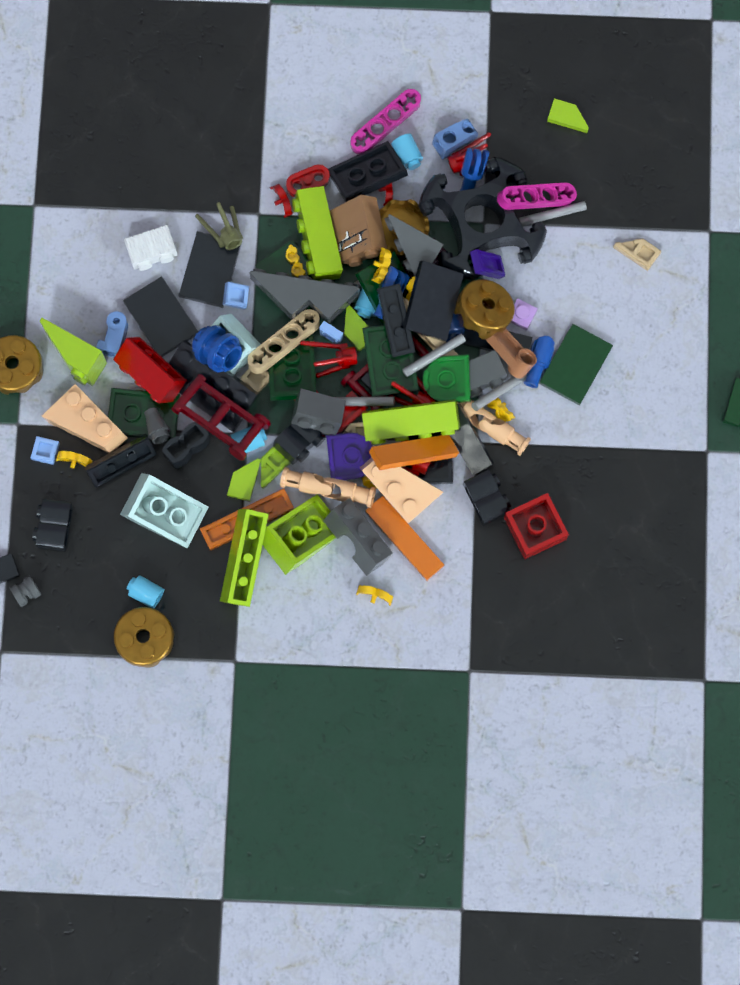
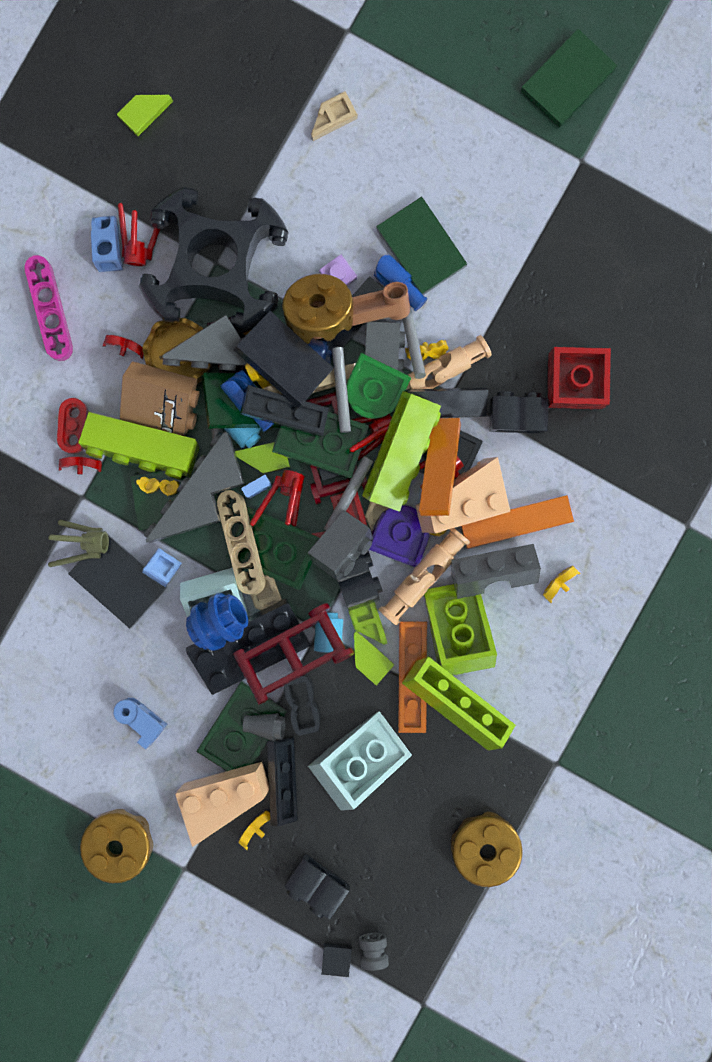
camera: 65 degrees left, 10 degrees up
light blue tile [30,436,60,465] -> none
lime slope [40,318,107,386] -> none
red brick [113,337,187,403] -> none
black tile [123,276,198,357] -> none
white brick [124,225,178,271] -> none
medium azure brick [126,575,165,609] -> none
black tile [328,141,408,202] -> none
yellow piece [371,247,392,284] -> none
medium azure brick [391,134,423,170] -> none
blue arm [460,148,489,191] -> none
dark purple tile [470,249,505,279] -> none
dark pink beam [497,183,577,210] -> none
light grey bar [519,201,587,226] -> none

